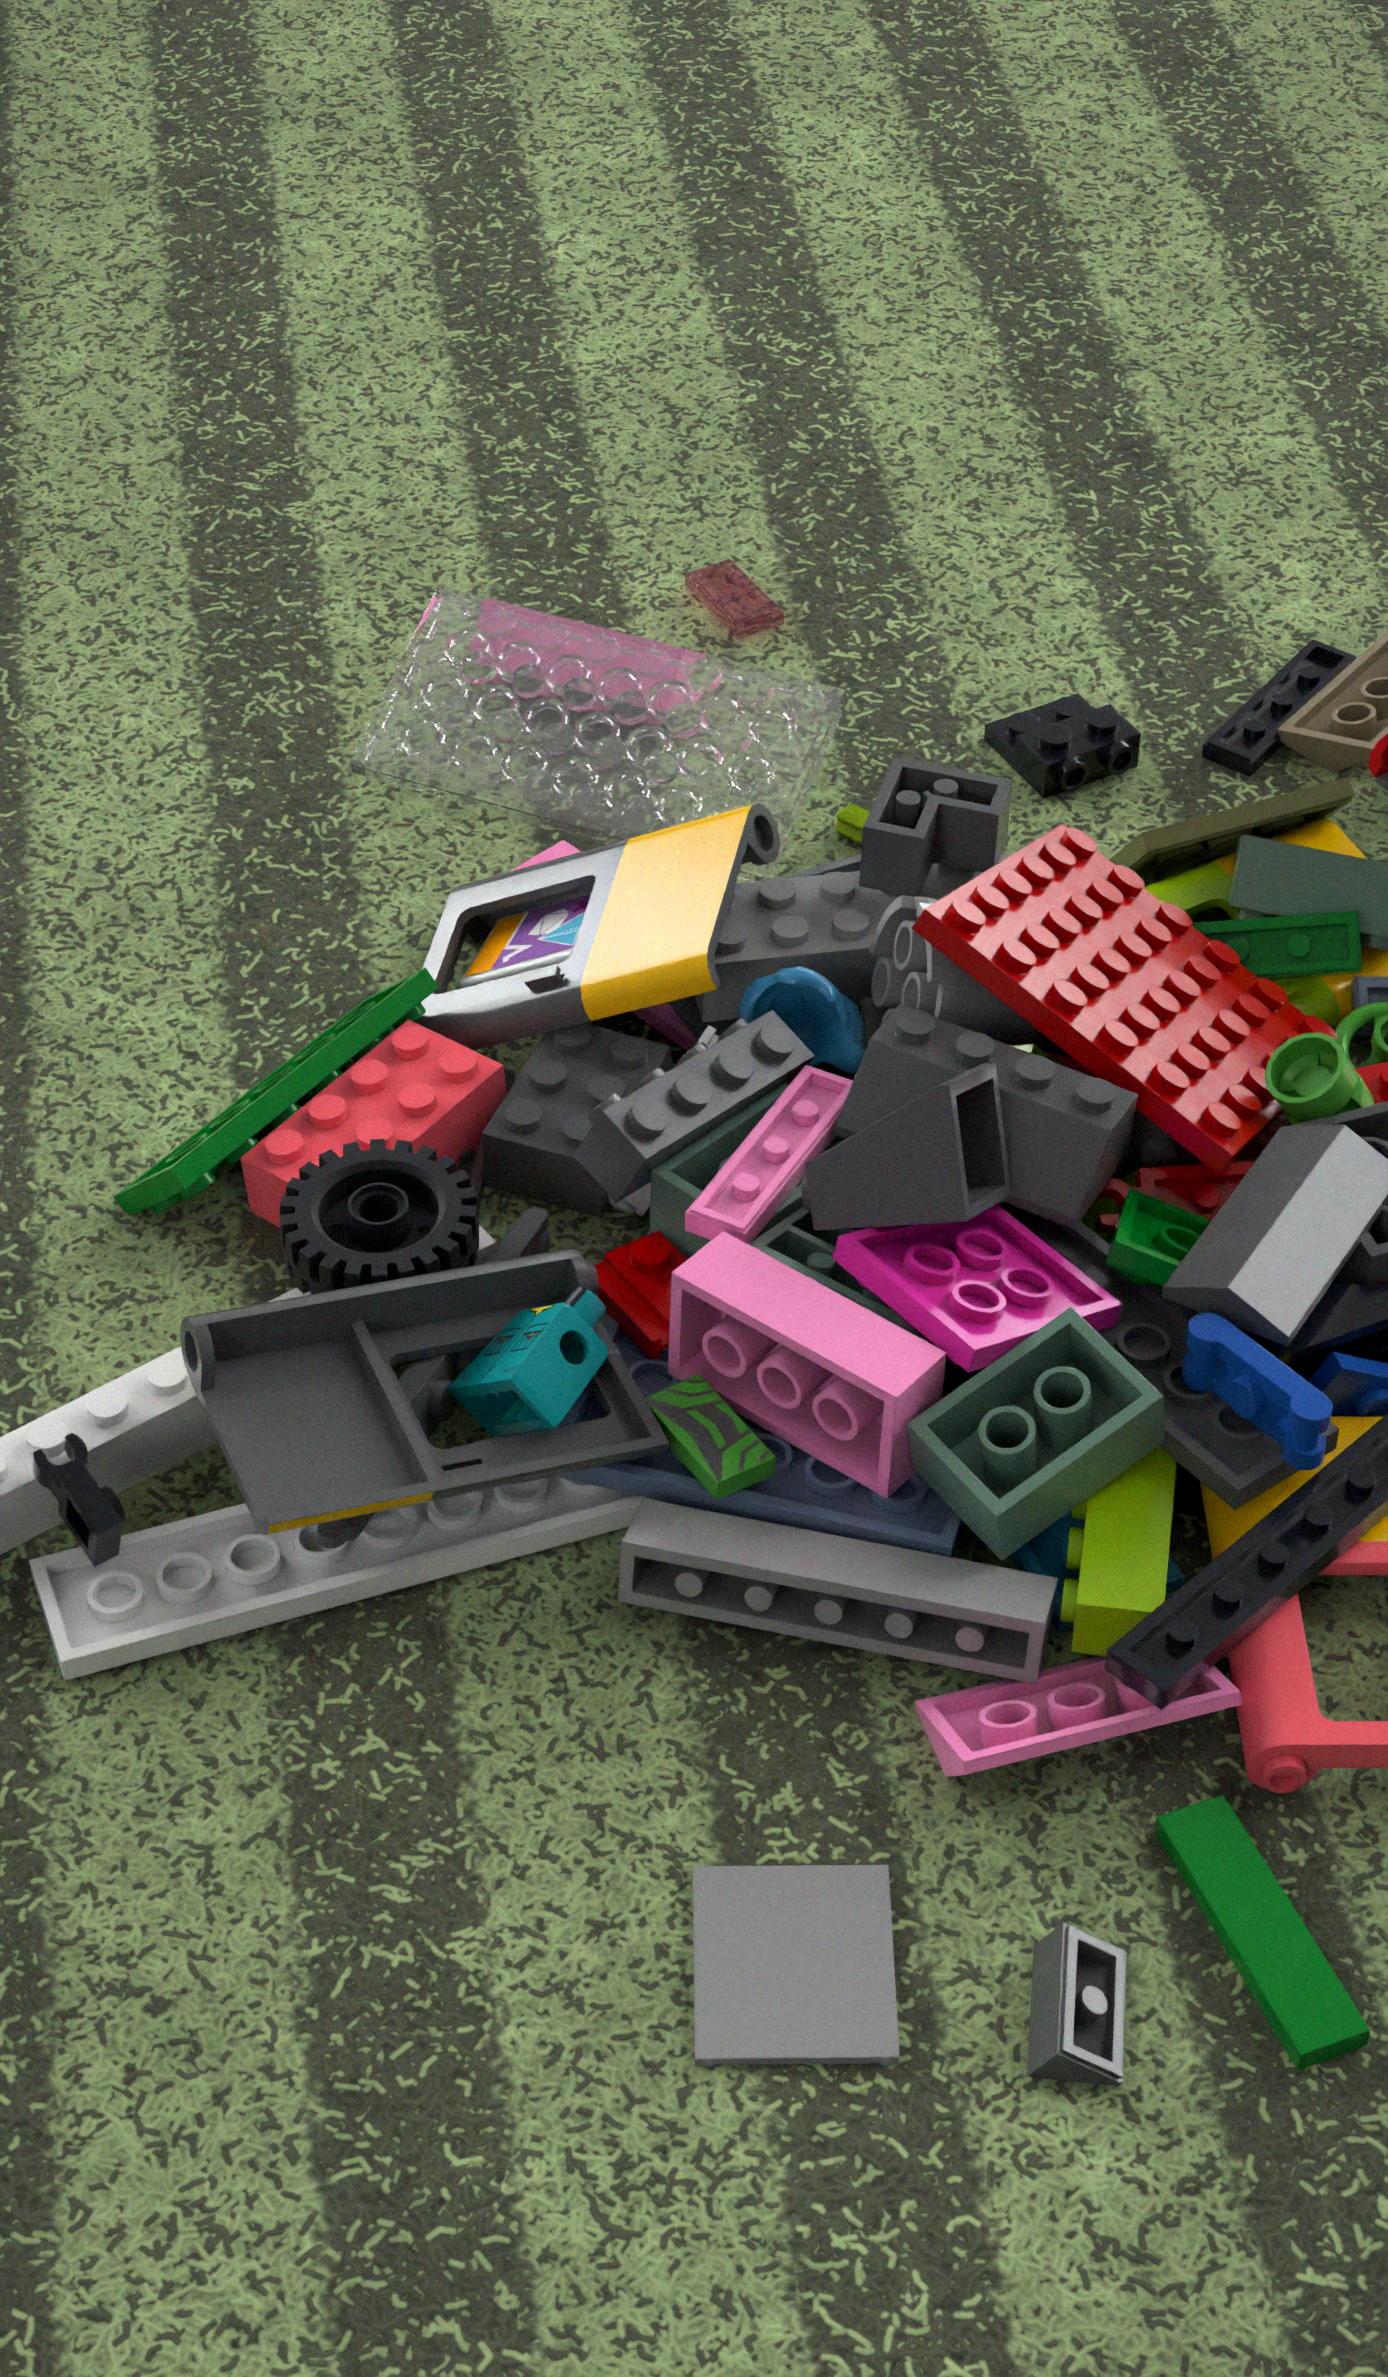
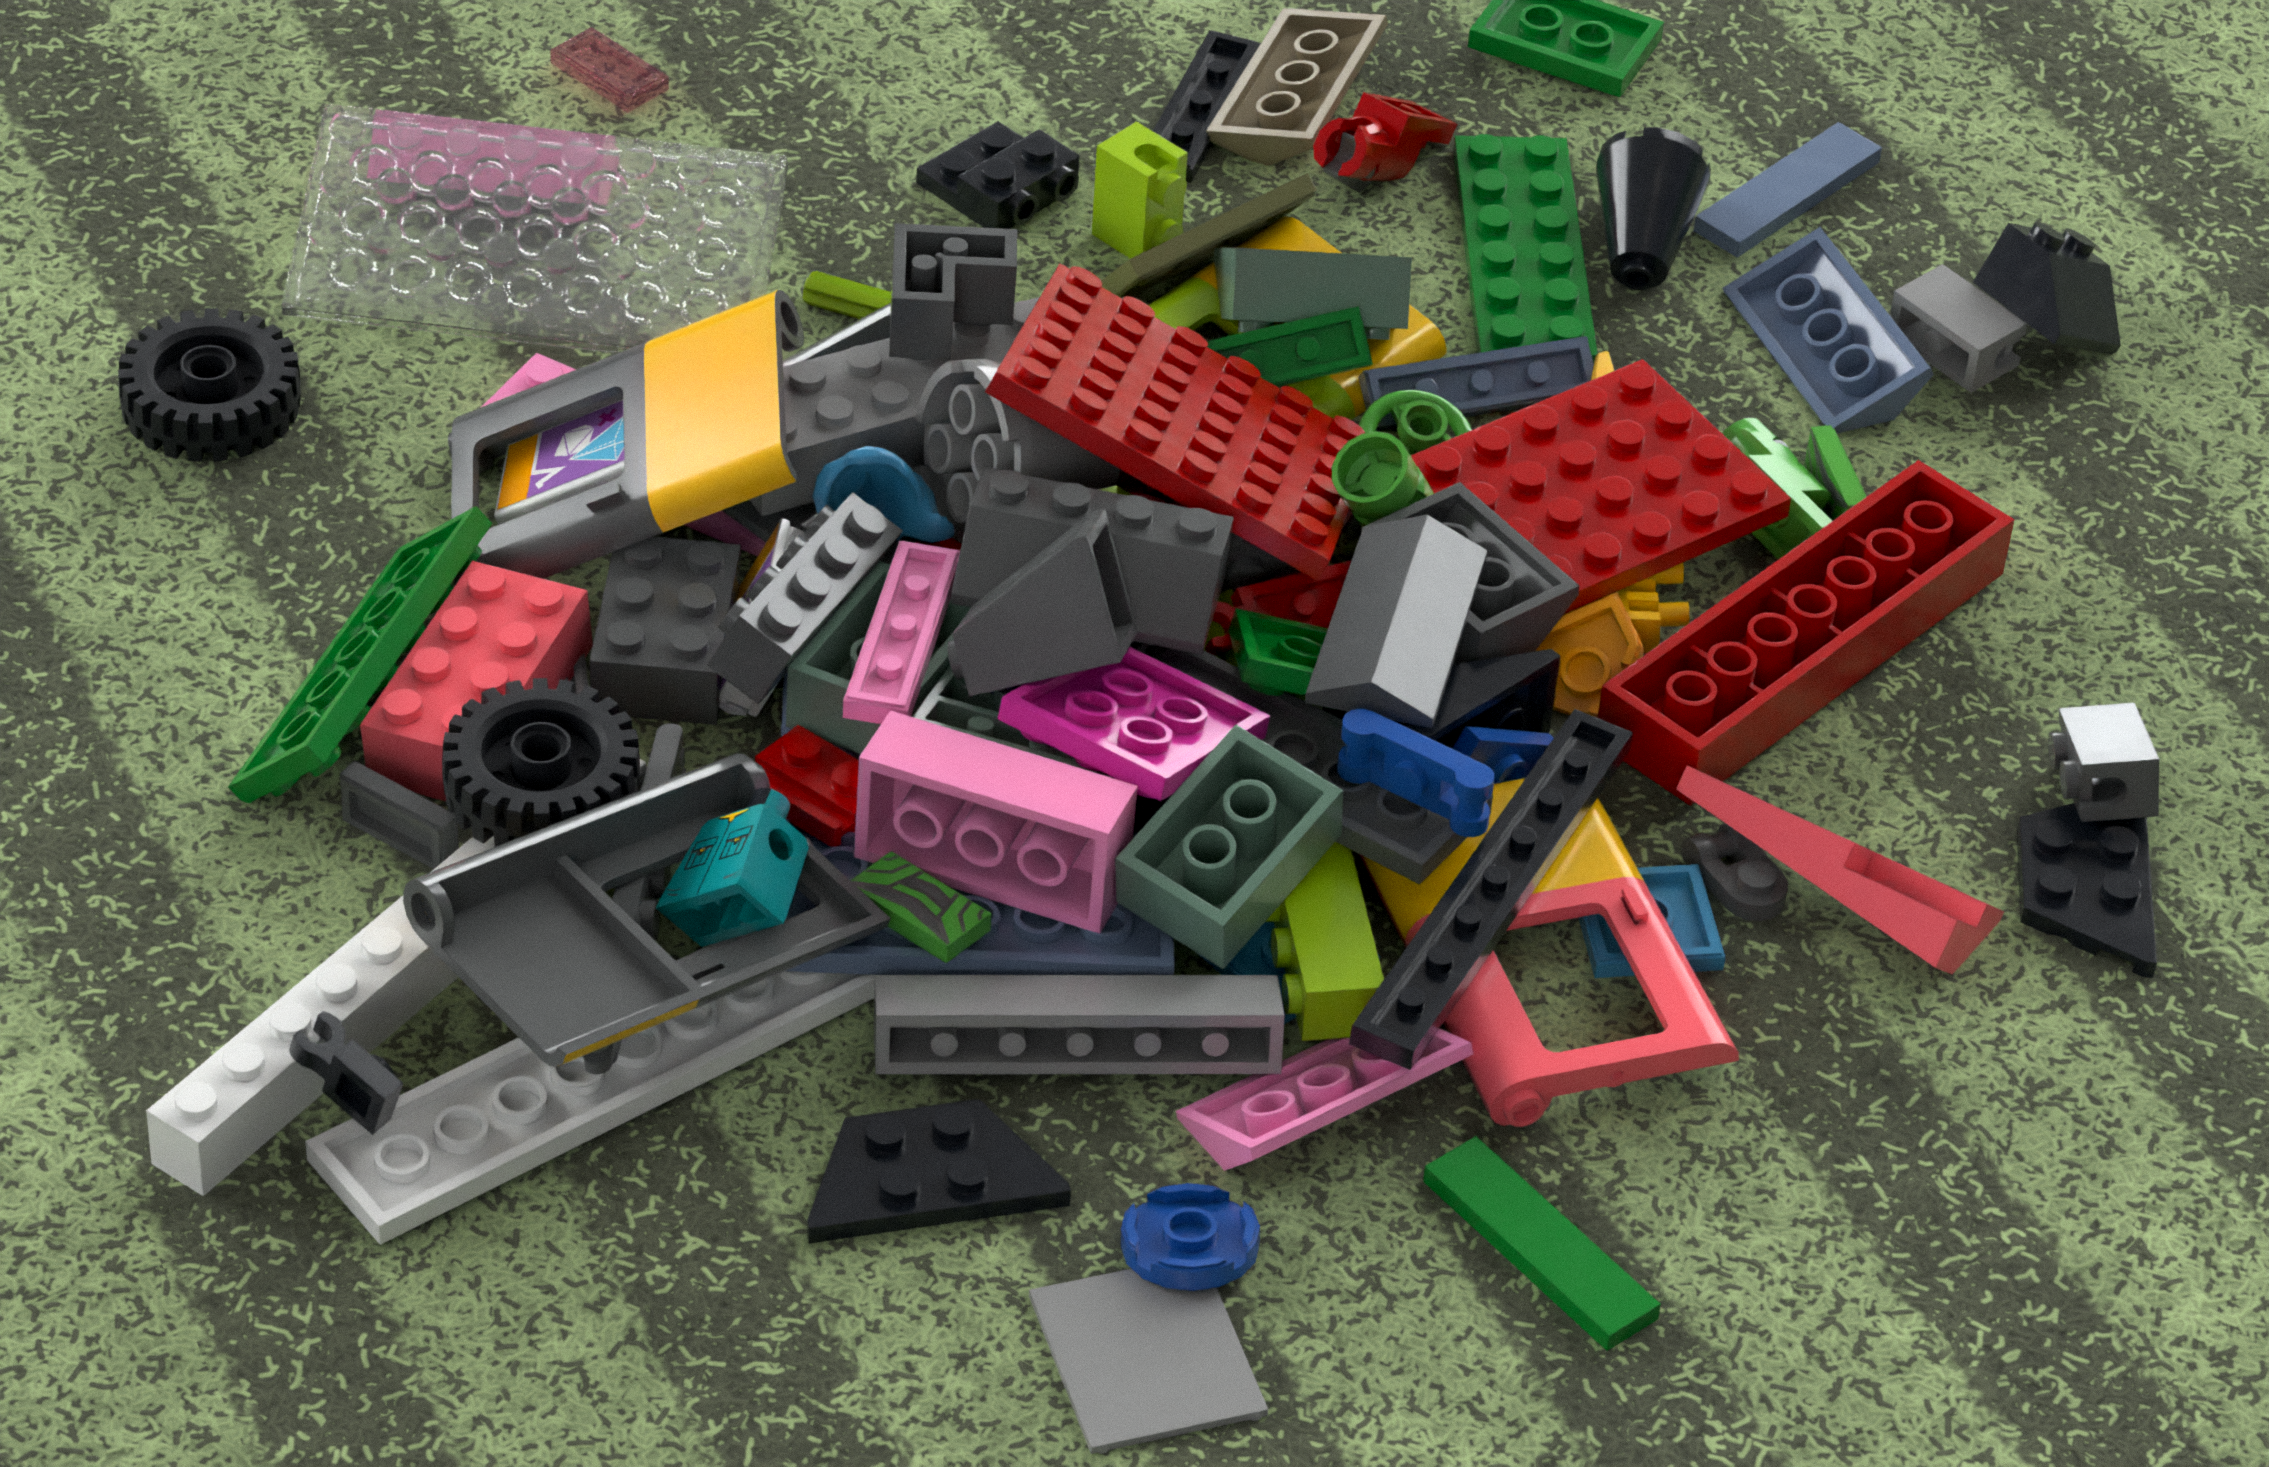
camera: 20 degrees left, 0 degrees up
dark grey slope [1027,1922,1127,2086] -> none
none -> black wheel [118,308,301,462]
none -> dark grey tile [340,760,459,869]
none -> black wing [807,1099,1071,1244]
none -> lime brick [1092,121,1188,259]
none -> blue tile [1121,1183,1260,1291]

